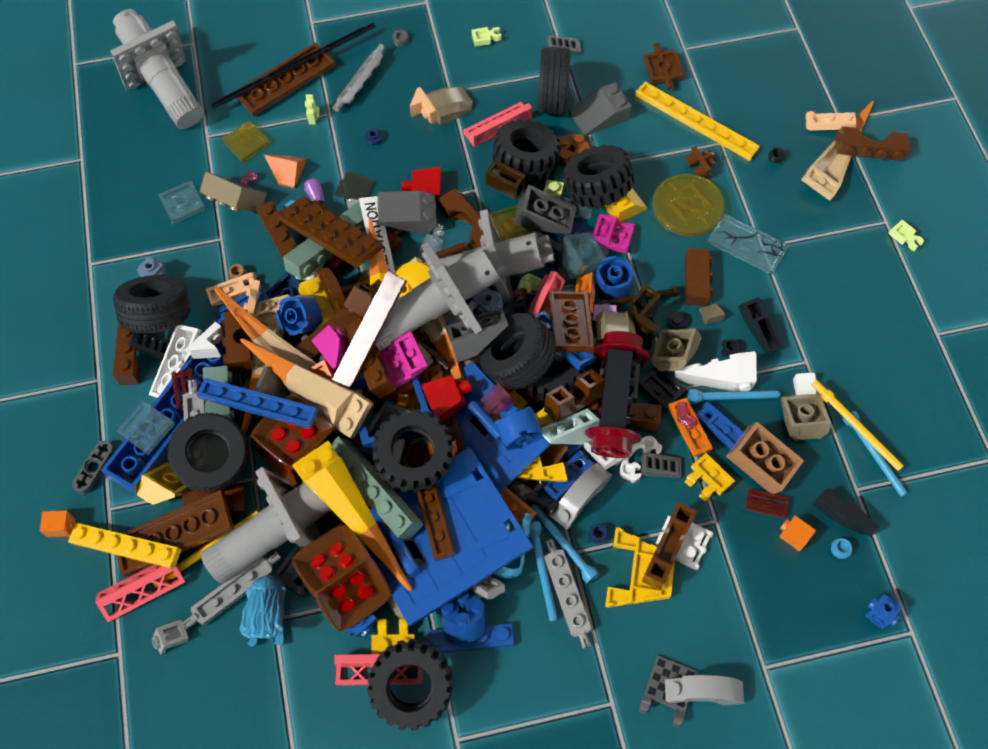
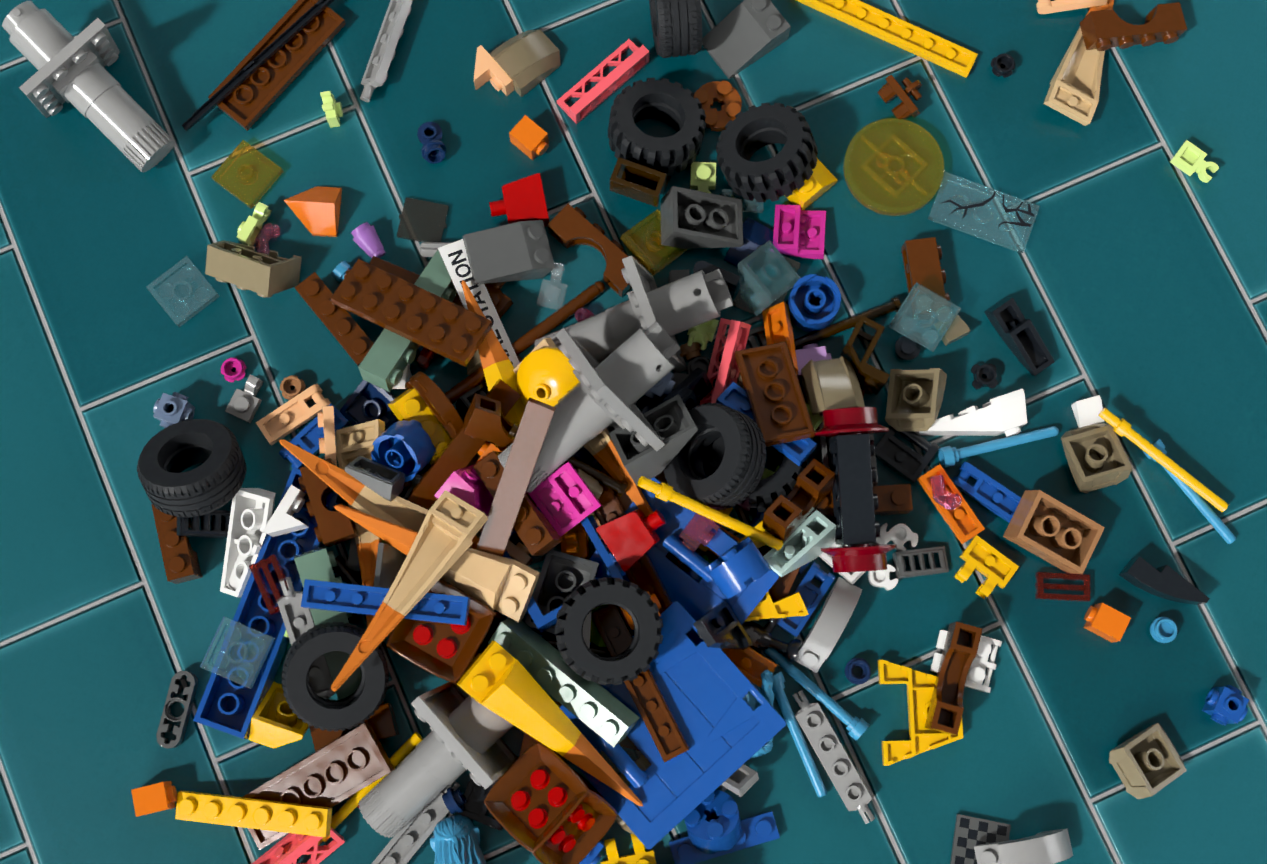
camera: 15 degrees left, 15 degrees up
none -> dark pink plate [221,357,246,382]
none -> light grey plate [225,374,264,424]
none -> yellowish green plate [237,202,271,246]
none -> tan plate [331,490,488,692]
none -> dark grey slope [345,456,406,501]
none -> dark blue plate [421,140,446,164]
none -> dark blue plate [442,787,466,814]
none -> orange brick [509,115,549,160]
none -> yellow bar [637,476,783,551]
none -> black wing [693,600,753,650]
none -> clear light blue plate [889,282,961,352]
none -> dark tan slope [1109,723,1187,799]

